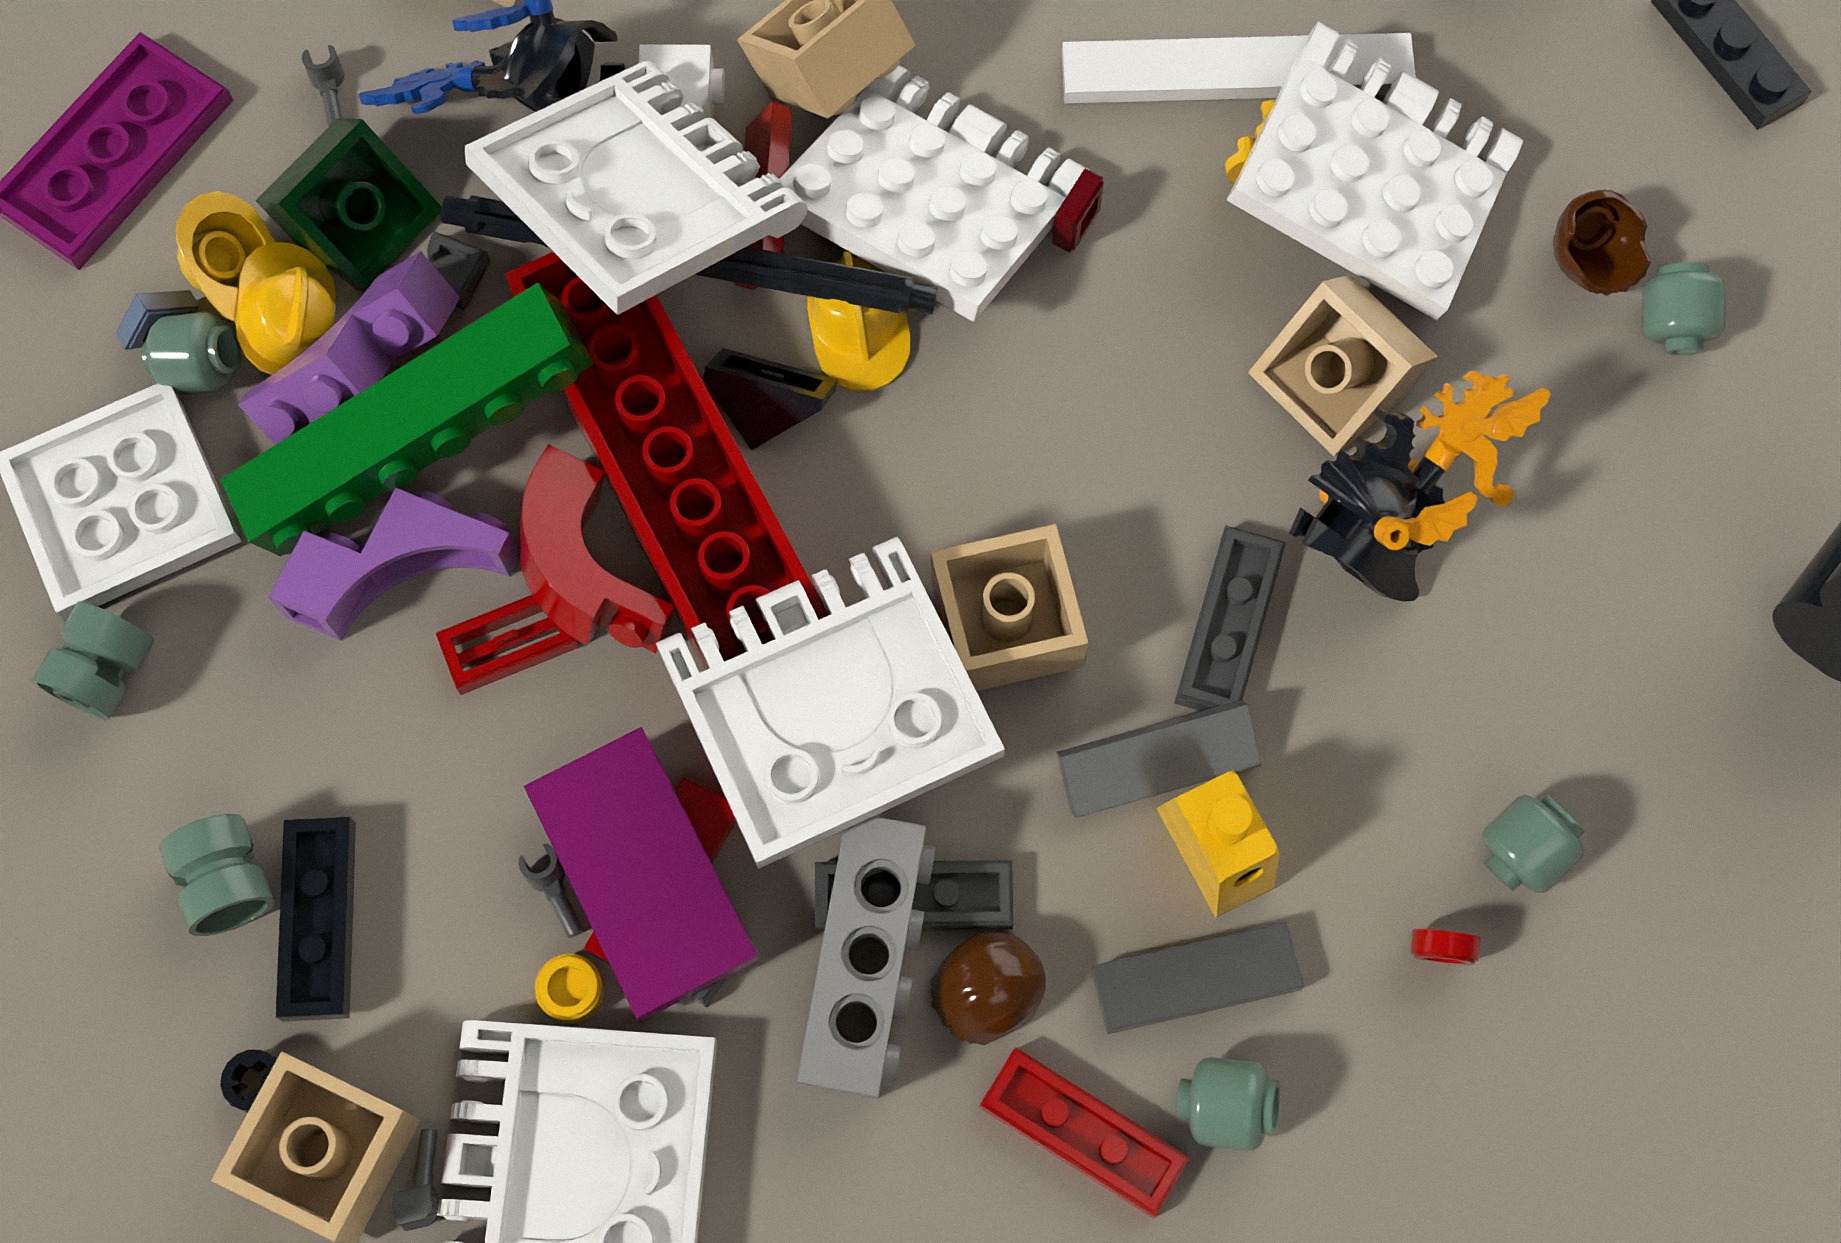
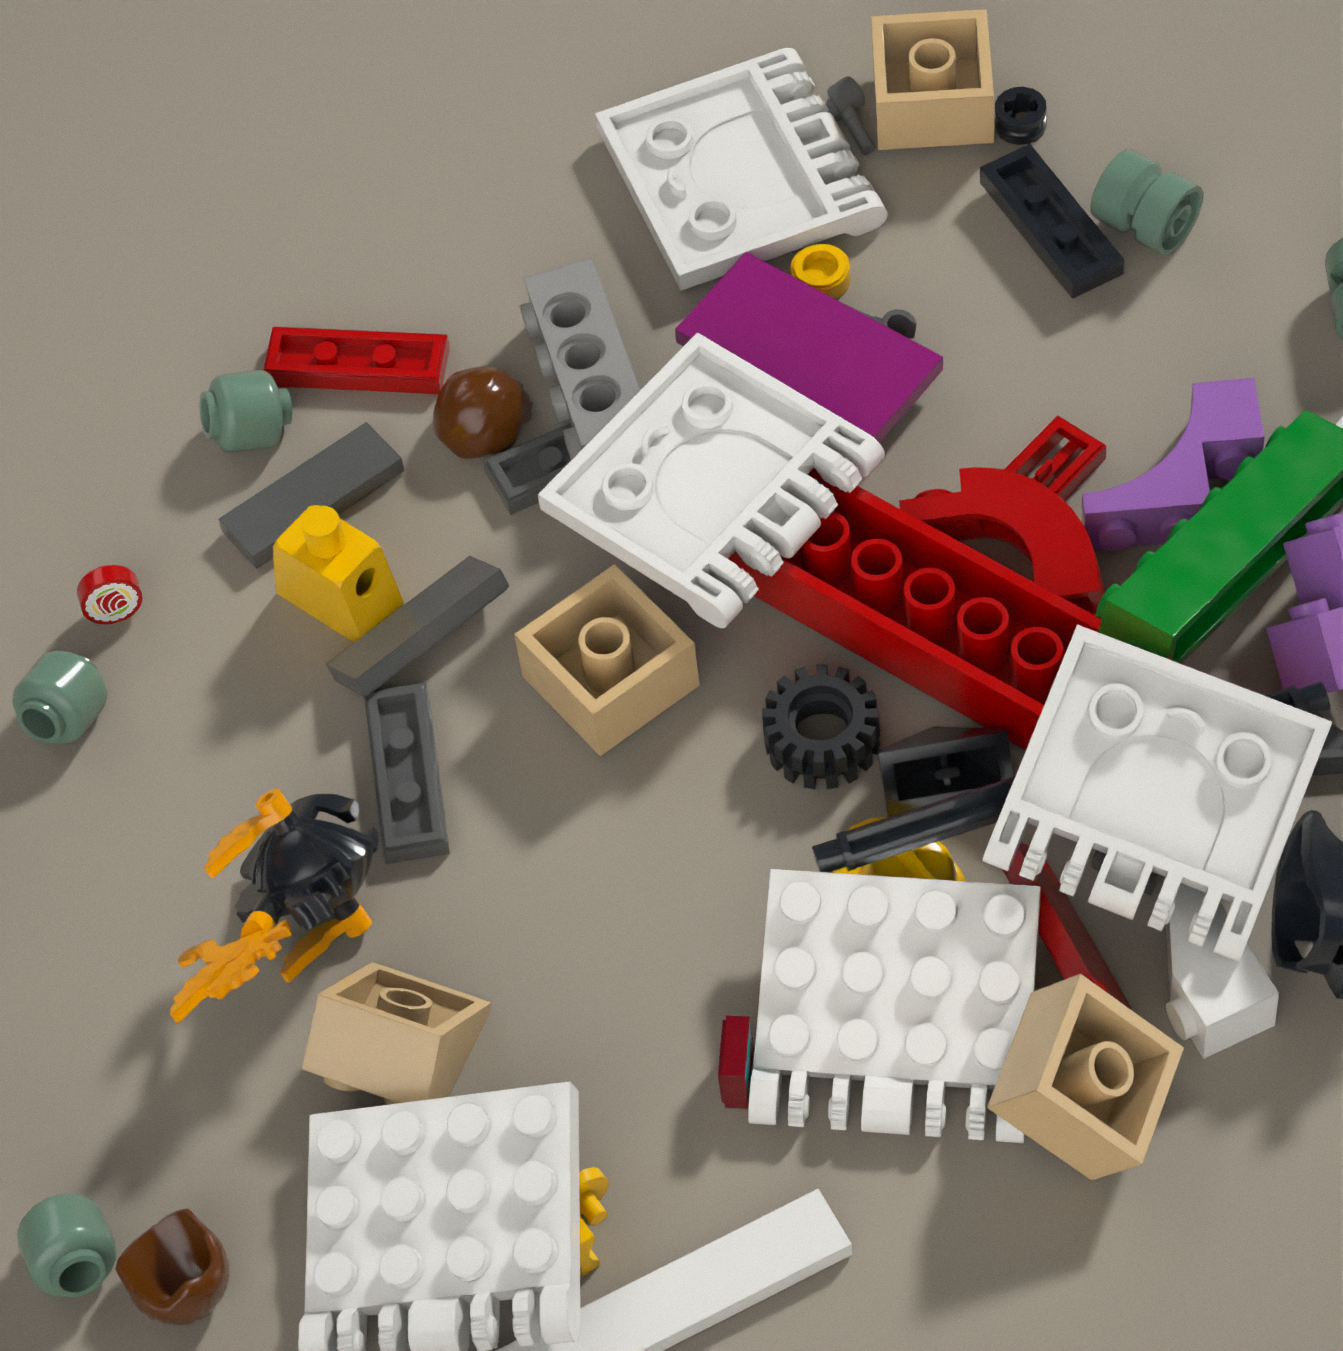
camera: 160 degrees right, 15 degrees down
none -> black tyre [762,664,880,789]

